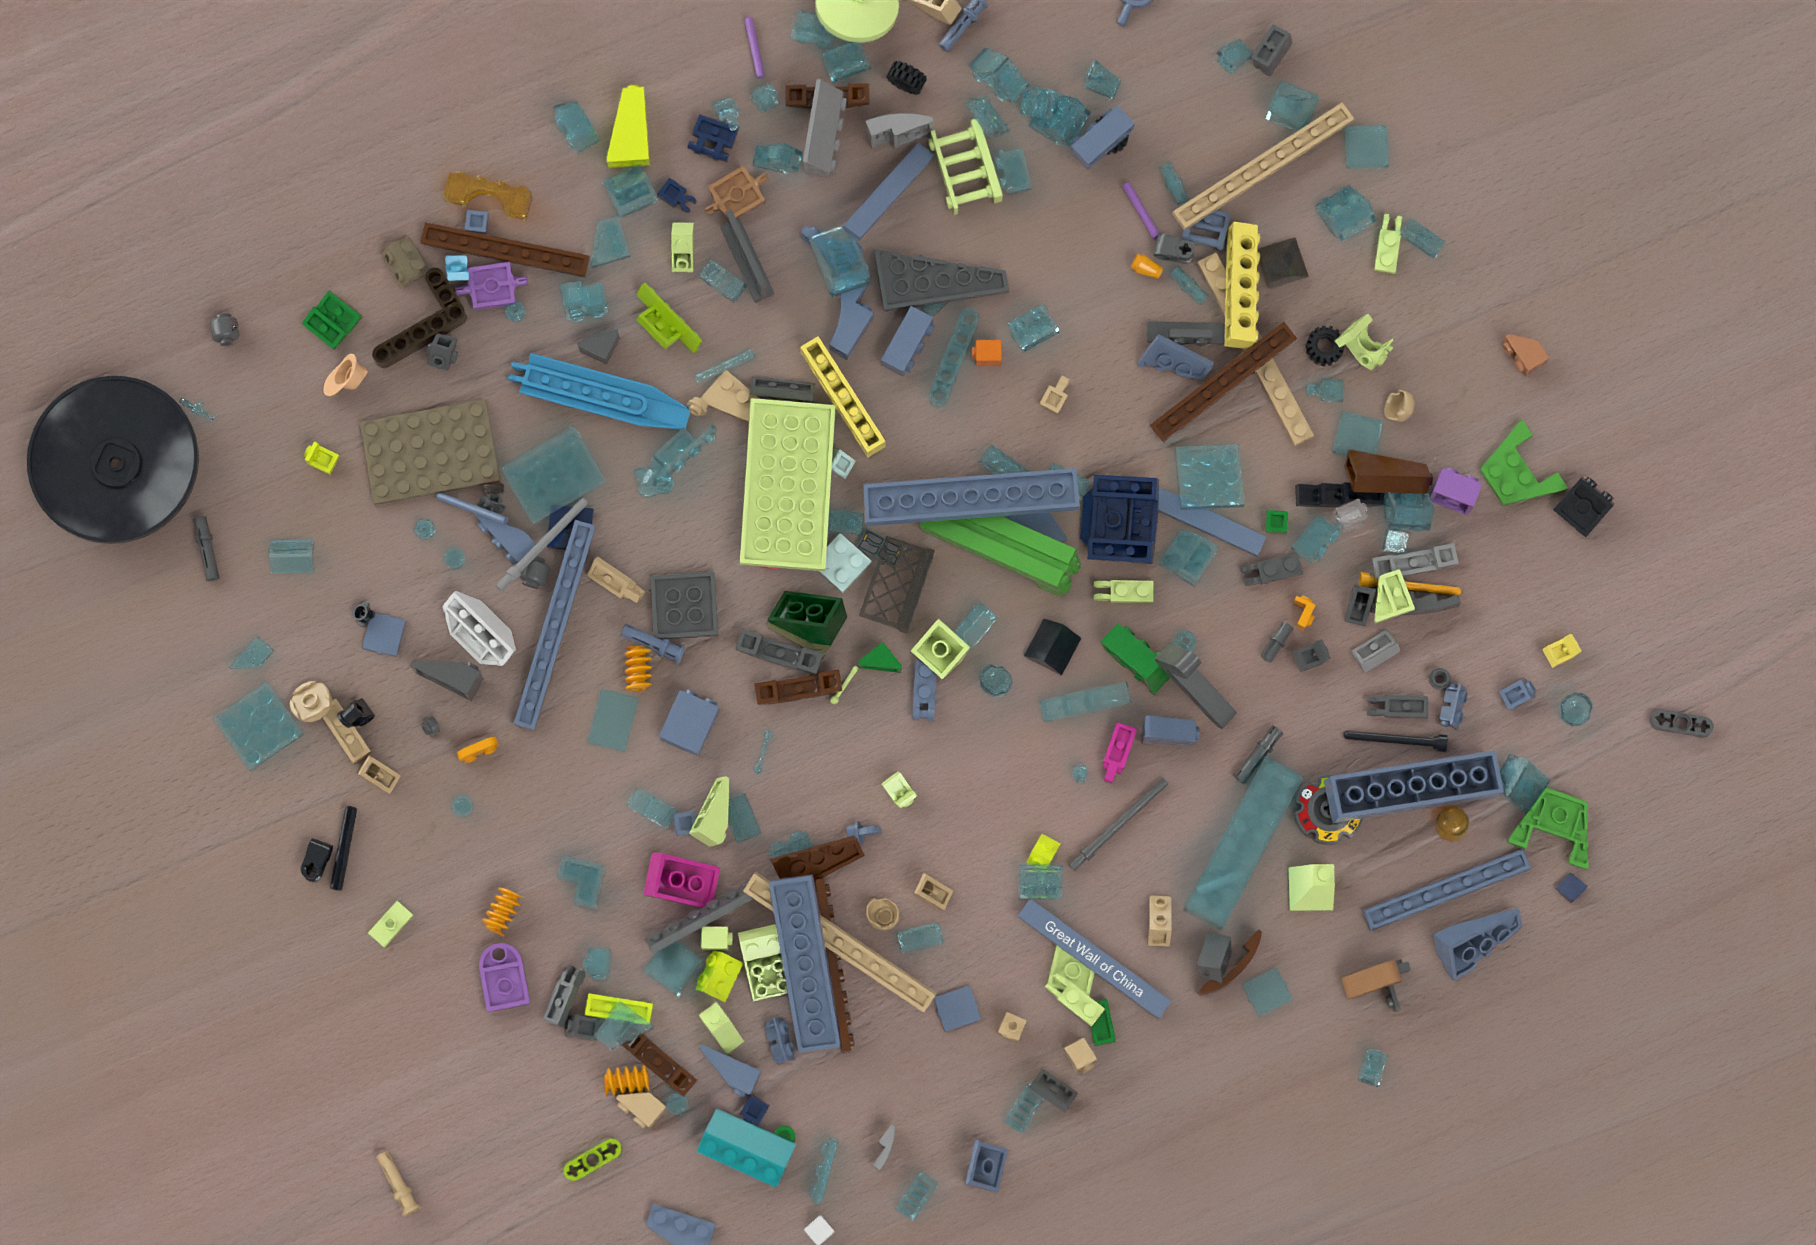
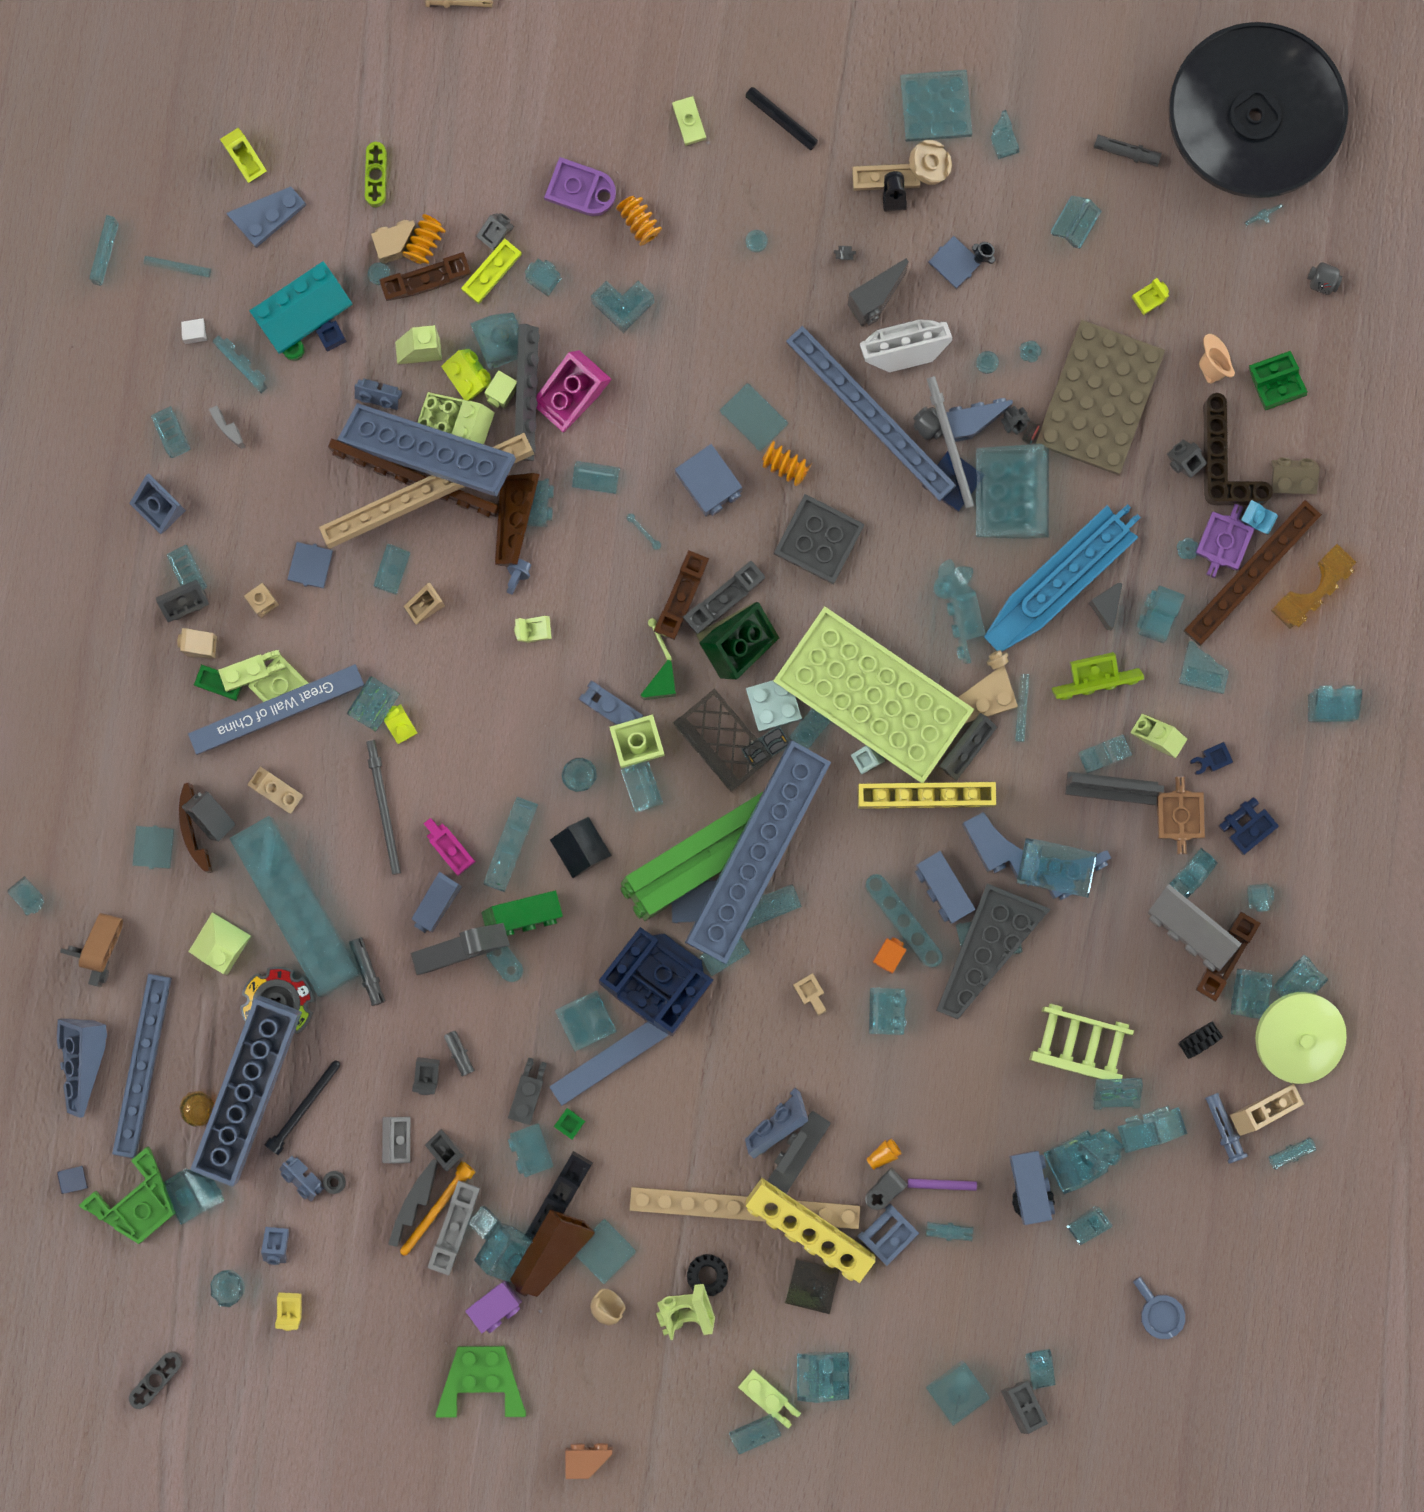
camera: 125 degrees right, 5 degrees up
black piece [300,838,333,882] -> none
tan slope [358,756,401,794] -> none
sand blue bar [437,492,508,525] -> none
light orange plate [456,736,499,764] -> none
sand blue plate [465,210,489,234] -> none
dark grey hinge [543,965,586,1028] -> none
tan hinge [587,557,645,603] -> none
clear light blue wing [594,1002,654,1050] -> none
clear light blue slope [602,165,657,219] -> none
neon yellow slope [607,85,650,168] -> none
sand blue pin [620,623,686,664] -> none
clear light blue slope [626,788,677,828] -> none
sand blue plate [672,811,696,836] -> none
yellowish green slope [689,776,729,847] -> none
sand blue slope [699,1044,761,1098] -> none
clear light blue plate [712,97,740,131] -> none
medium lavender bar [744,17,765,79] -> none
sand blue tile [843,143,935,241] -> none
light grey slope [865,113,933,148] -> none
tan hair [866,898,899,931] -> none
clear light blue bracket [995,148,1032,195] -> none
clear light blue plate [1072,762,1088,783] -> none
yellowish green hinge [1093,580,1153,603] -> none
reddish brown plate [1150,322,1297,443] -> none
clear light blue pin [1169,266,1209,305] -> none
tan plate [1172,103,1354,231] -> none
clear light blue plate [1175,444,1245,510] -> none
light orange bracket [1293,595,1316,631] -> none
clear light blue plate [1306,379,1343,402] -> none
clear brick [1331,499,1369,537] -> none
clear light blue tile [1344,125,1389,169] -> none
dark grey hinge [1367,695,1428,719] -> none
yellowish green wing [1374,569,1415,624] -> none
black plate [1553,477,1615,537] -> none

